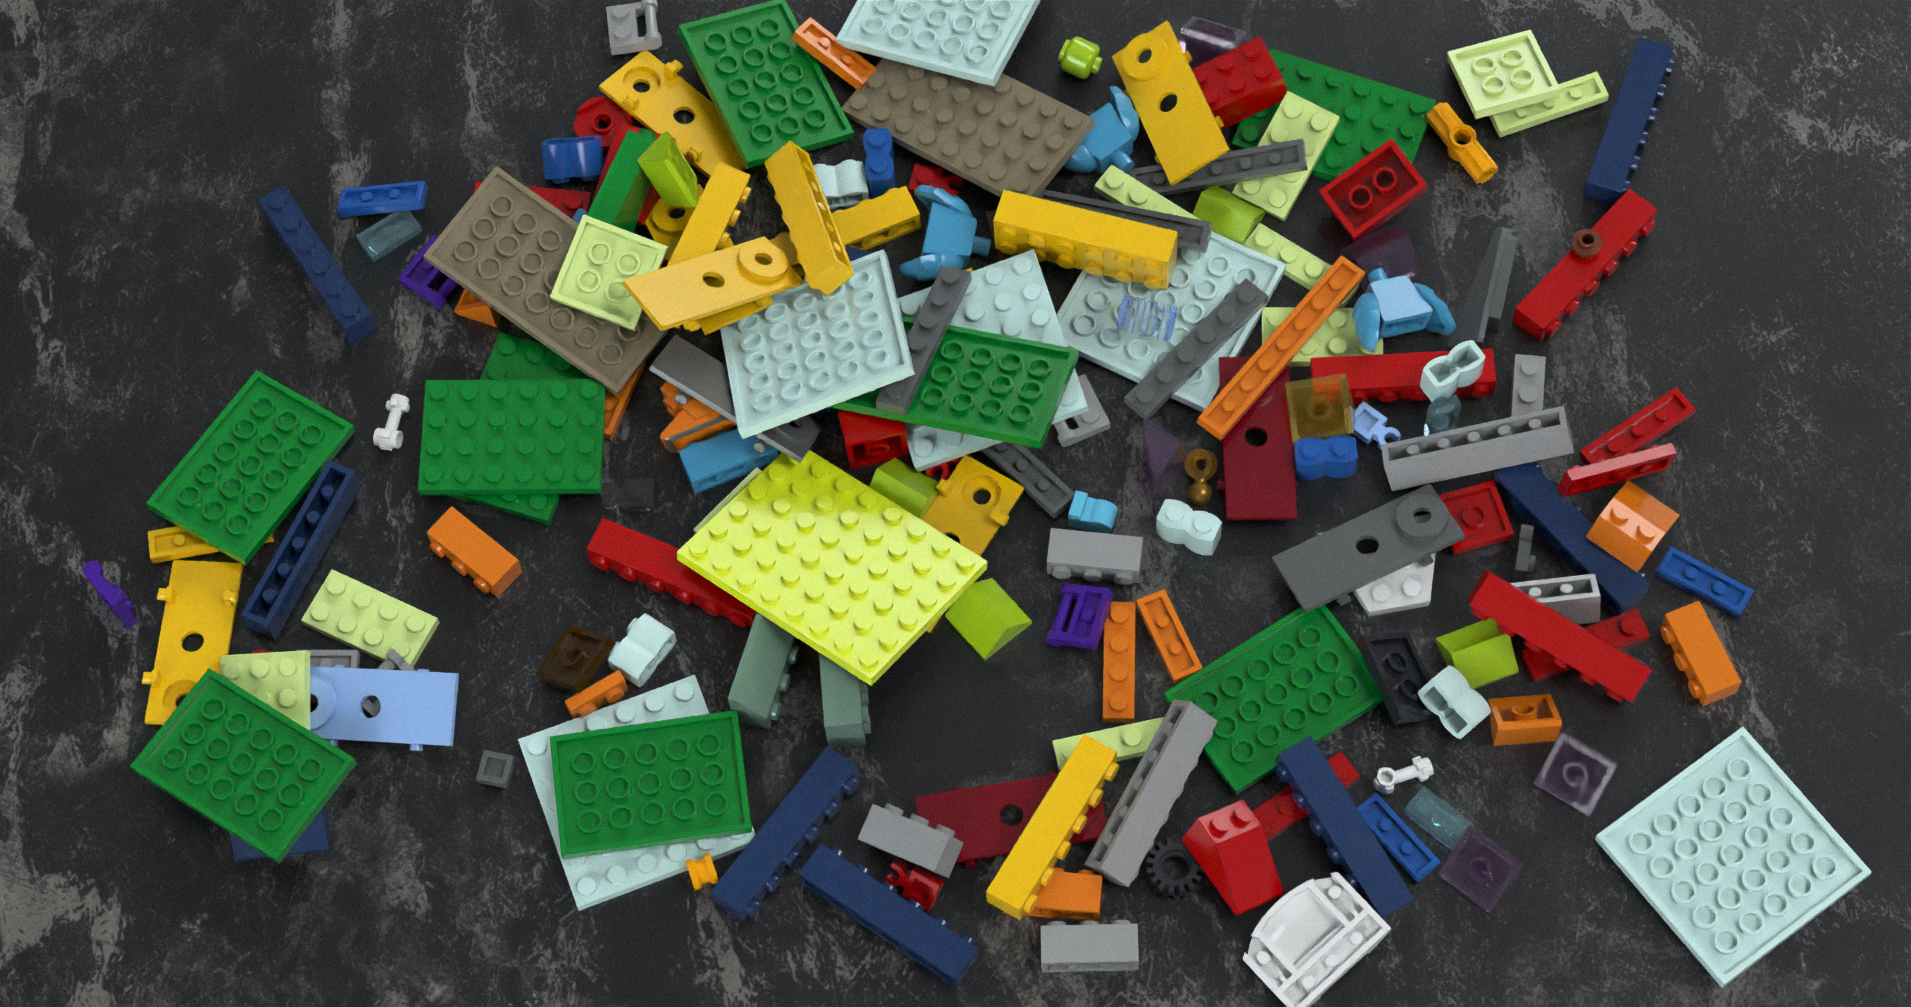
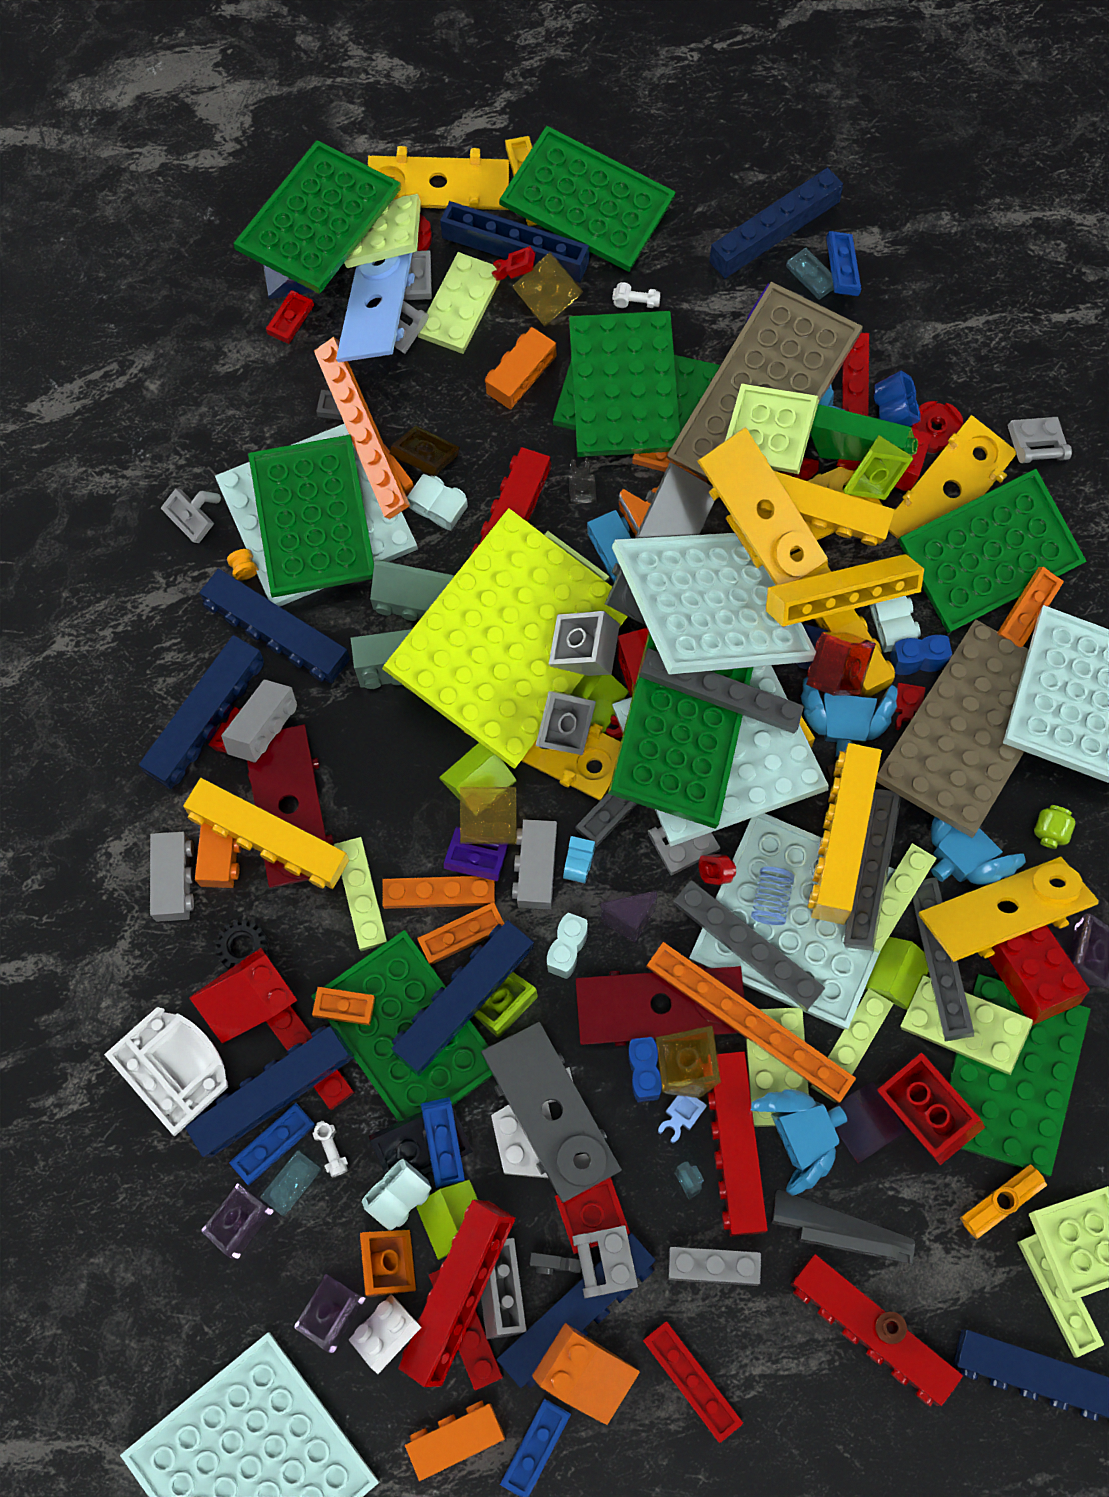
camera: 85 degrees right, 5 degrees up
dark purple plate [83,561,138,629] -> none
light grey brick [1084,699,1218,887] -> none
pearl gold plate [1185,449,1218,506] -> none
light grey brick [1382,406,1574,491] -> none
light aqua brick [1420,340,1486,403] -> none
red plate [1557,443,1677,498] -> none
none -> light grey plate [161,488,221,543]
none -> red plate [266,290,314,344]
none -> orange plate [312,987,375,1026]
none -> plate [314,337,410,520]
none -> white plate [349,1295,421,1374]
none -> dark blue brick [391,920,534,1076]
none -> blue tile [421,1097,465,1188]
none -> clear yellow plate [460,787,516,844]
none -> lime slope [474,972,538,1038]
none -> red plate [491,246,535,281]
none -> clear yellow plate [512,252,583,326]
none -> light grey slope [536,691,596,755]
none -> light grey slope [548,611,620,676]
none -> light grey plate [572,1226,638,1298]
none -> red plate [699,854,736,885]
none -> clear red brick [806,632,876,696]

